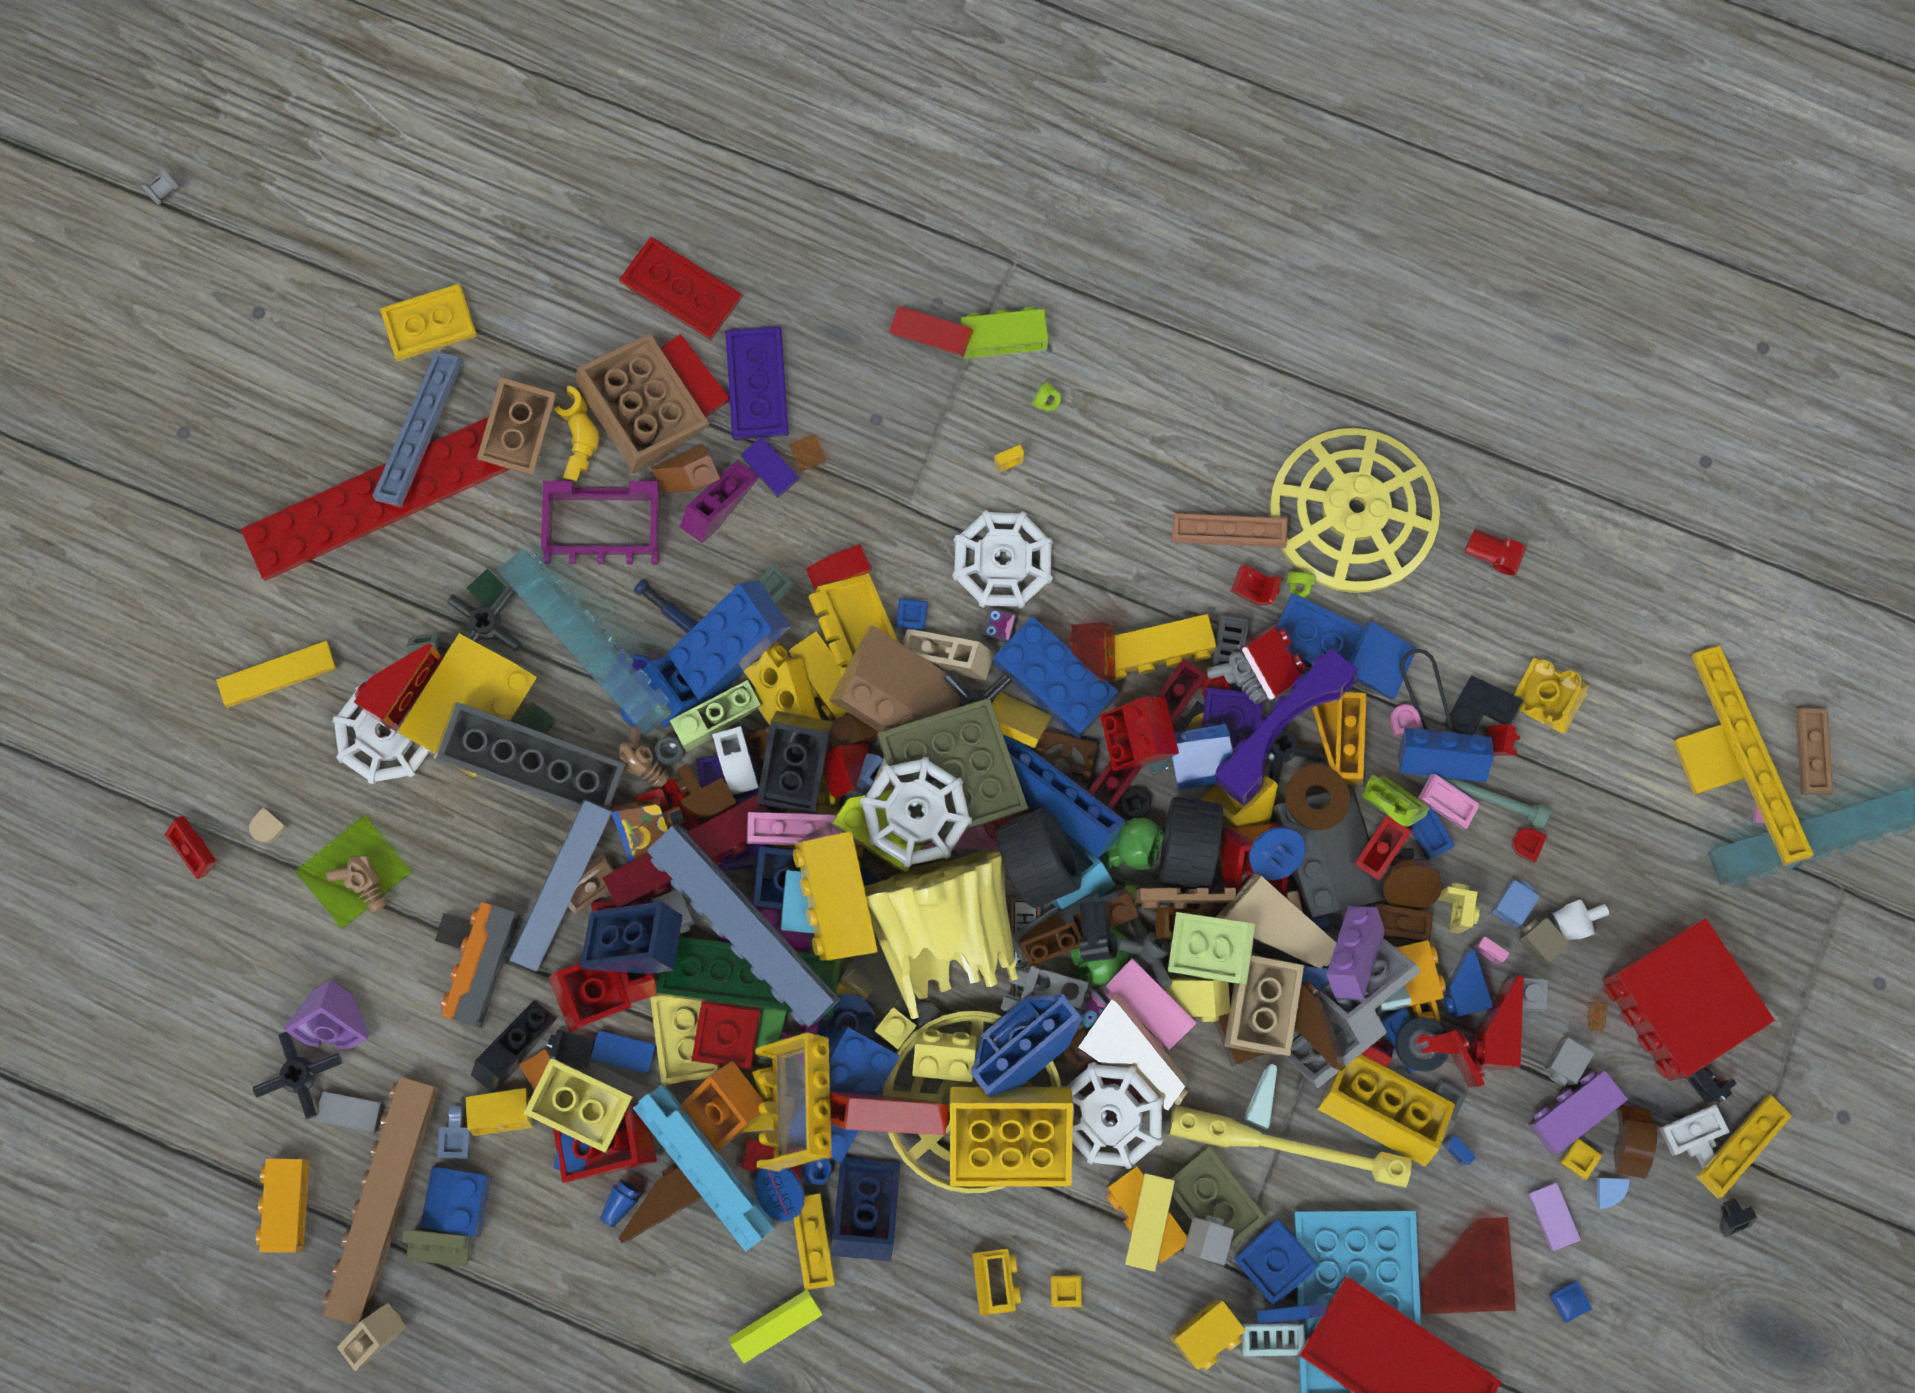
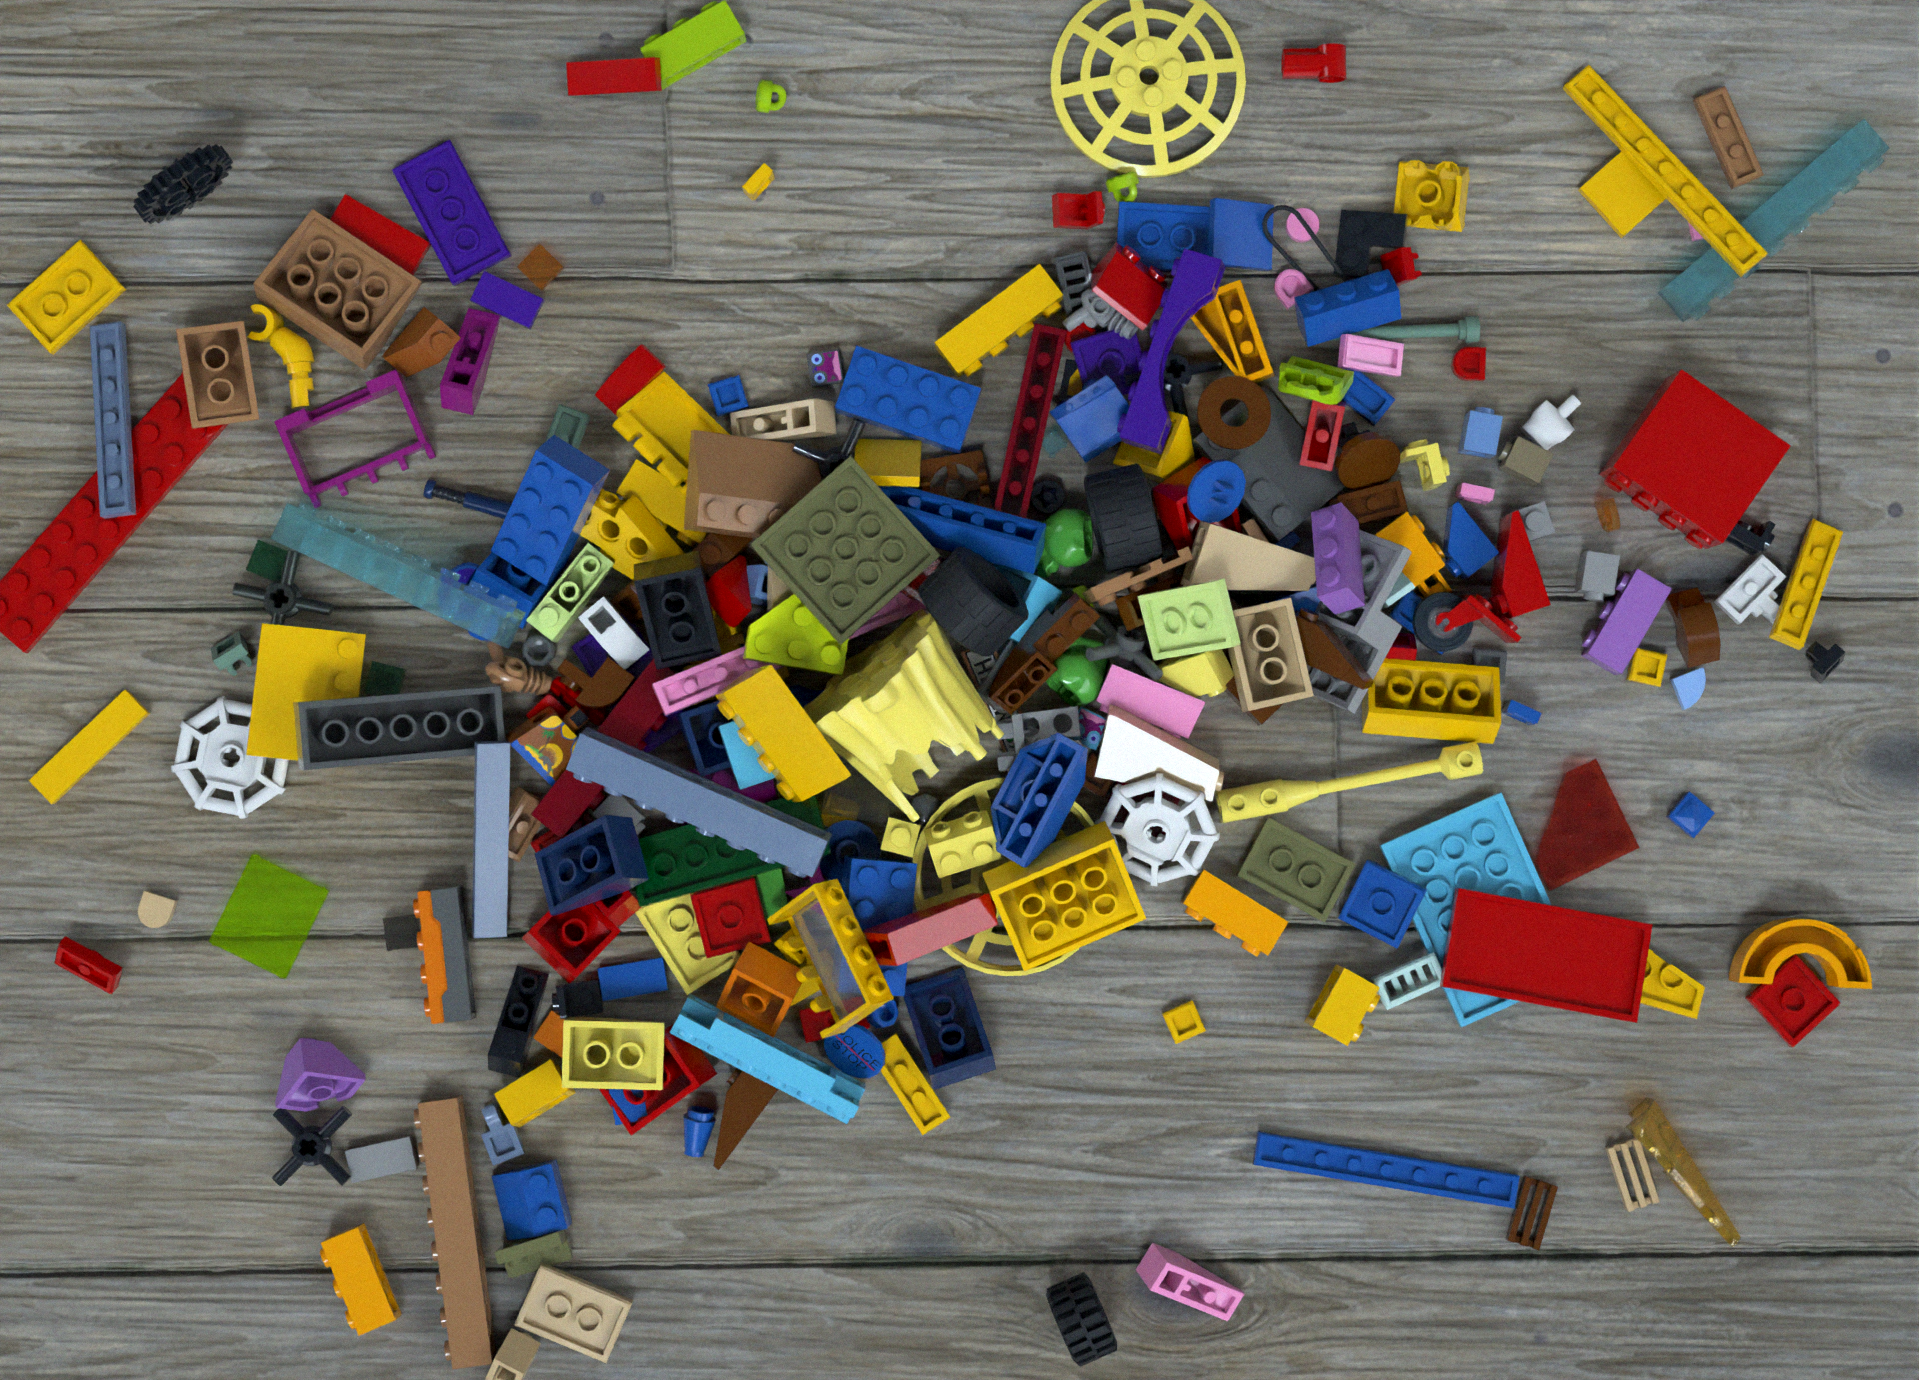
camera: 25 degrees left, 10 degrees up
medium nougat piece [326,856,388,913] -> none
red slope [354,643,443,732] -> none
red tile [619,236,743,341] -> none
neon yellow tile [728,1290,823,1363] -> none
white plate [860,757,972,867] -> none
white plate [952,510,1054,609] -> none
yellow window [972,1249,1021,1316] -> none
clear red slope [1068,622,1116,683] -> none
black piece [1079,901,1118,962] -> none
red slope [1100,697,1179,771] -> none
light yellow tile [1125,1174,1175,1272] -> none
nougat tile [1172,513,1288,548] -> none
light grey brick [1183,1215,1234,1266] -> none
light aqua slope [1243,1064,1277,1129] -> none
blue tile [1257,1303,1326,1323] -> none
lavender tile [1527,1183,1581,1251] -> none
none -> black gear [133,144,233,224]
none -> tan tile [514,1262,633,1363]
none -> bright pink tile [1285,208,1319,243]

